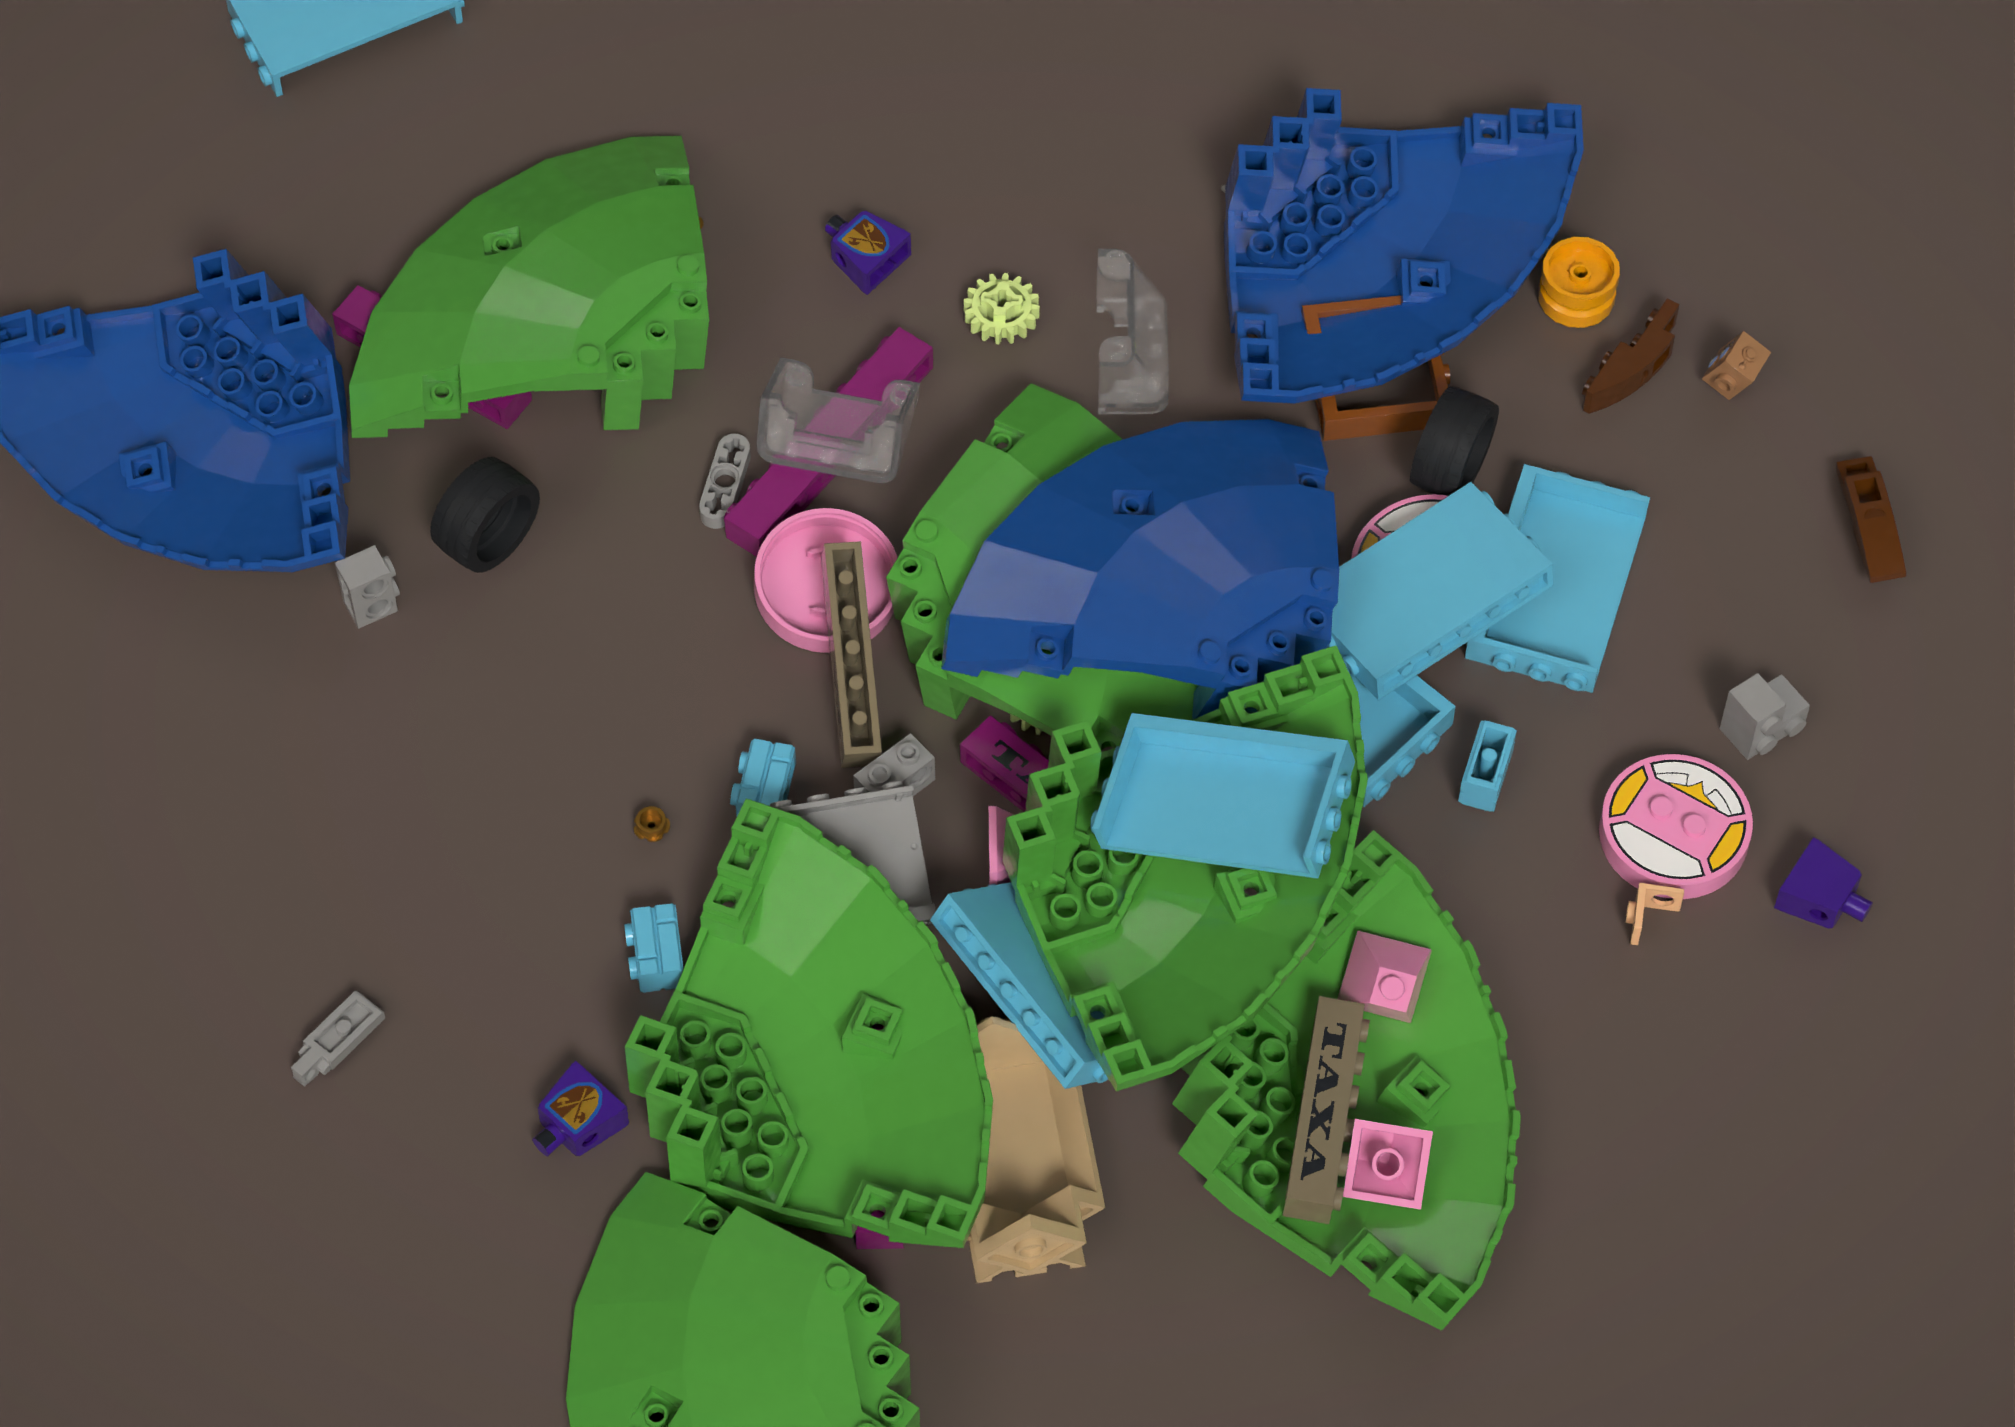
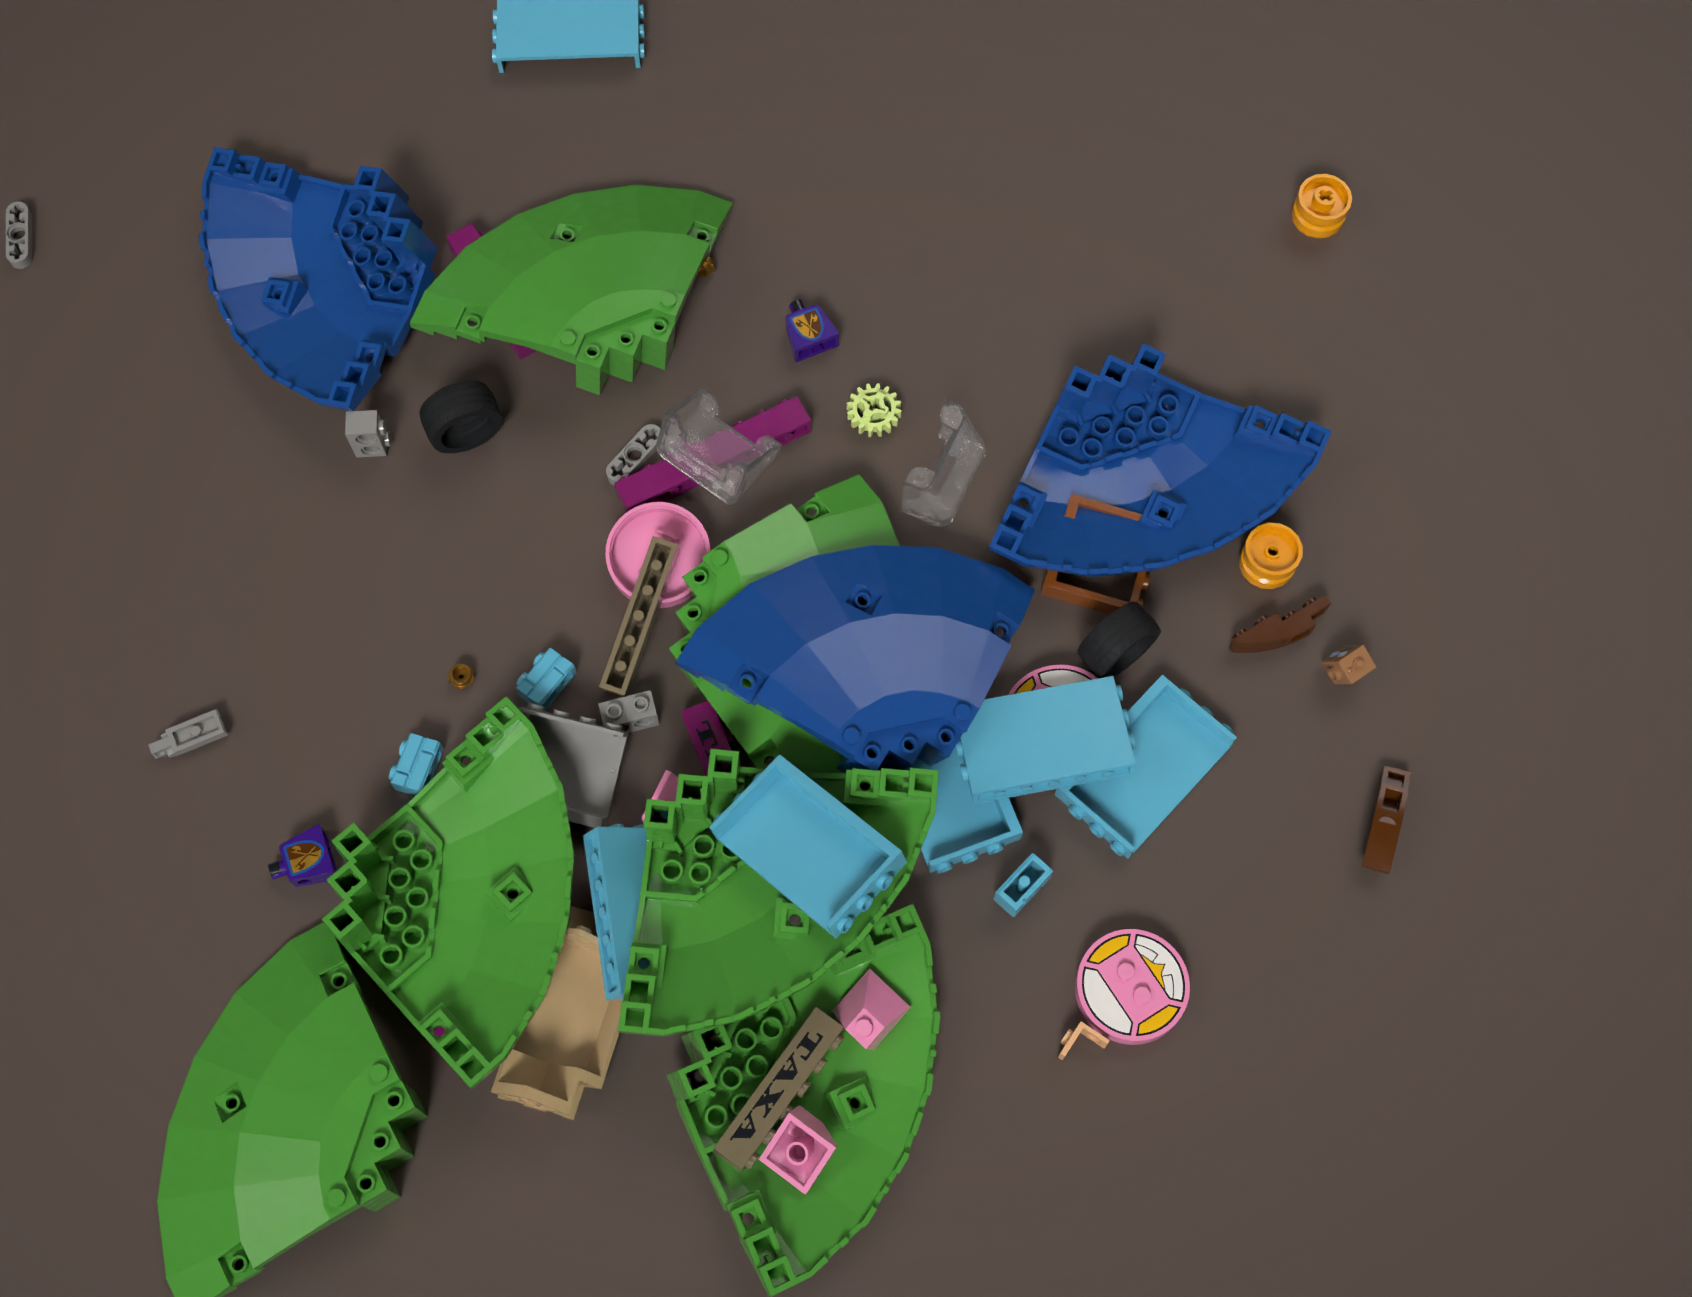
camera: 25 degrees right, 10 degrees up
light grey brick [1720,673,1810,760] -> none
dark purple torso [1774,837,1873,928] -> none

